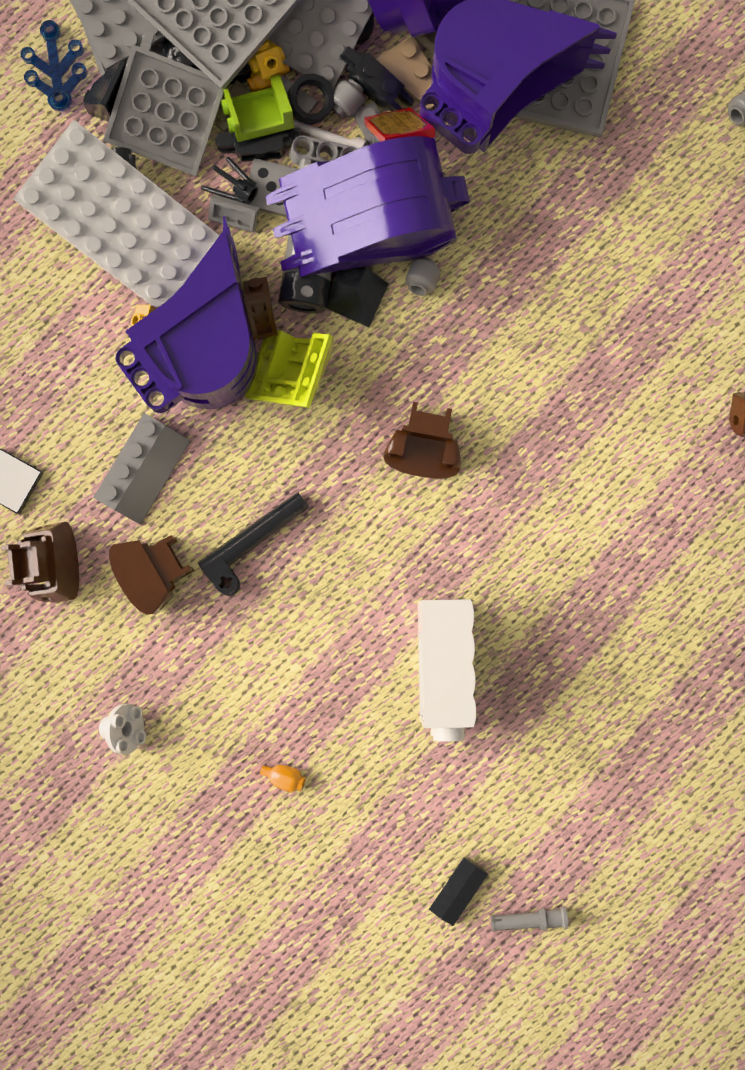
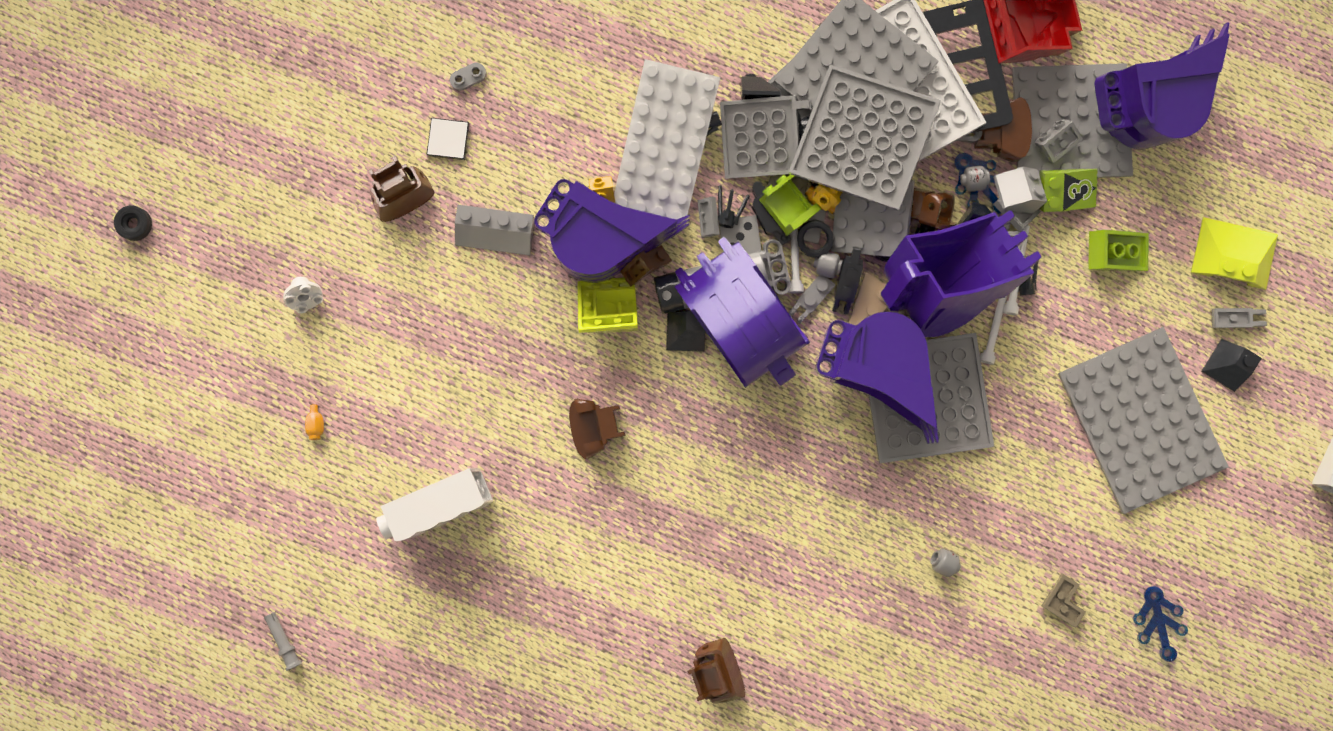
camera: 70 degrees right, 0 degrees up
clear blue plant [20,20,88,111] -> none
reddish brown piece [109,535,195,615] -> none
black axle [198,492,309,596] -> none
tile [364,108,436,142] -> none
light grey head [405,258,440,296] -> none
black piece [429,857,488,926] -> none

